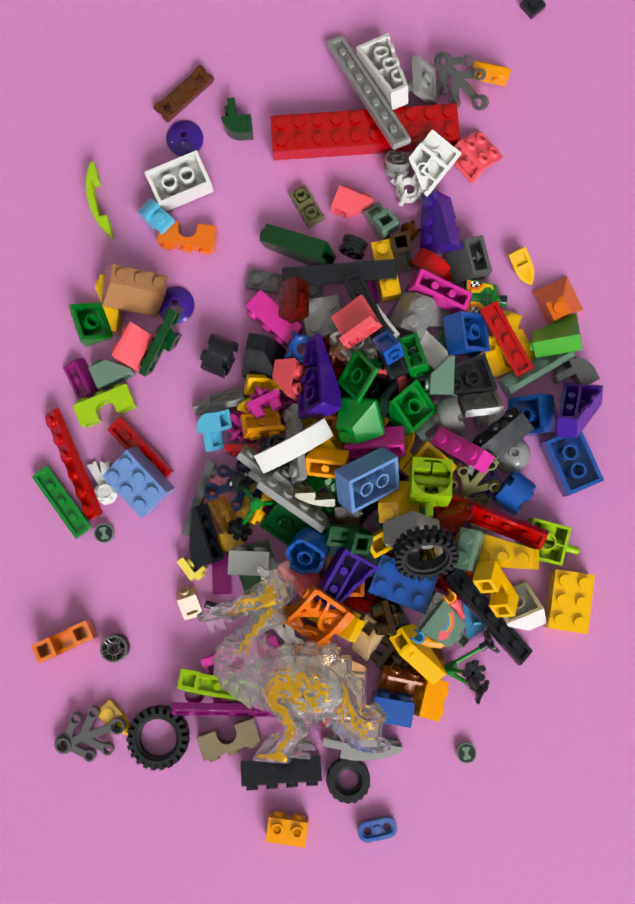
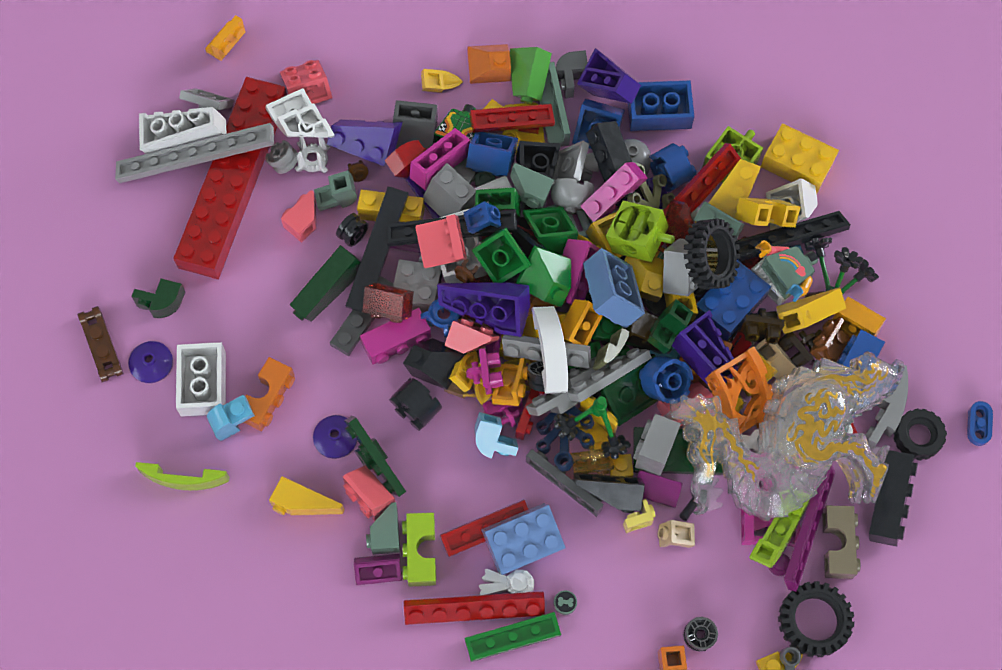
camera: 70 degrees left, 15 degrees down
green slope [69,302,113,347] -> none
medium nougat slope [101,264,167,317] -> none
light grey hinge [192,387,246,416] -> none
light orange brick [265,810,309,848] -> none
olive slope [289,185,325,228] -> none
dark brown brick [388,230,413,273] -> none
dark grey plant [434,52,489,110] -> none
tile [456,742,476,763] -> none

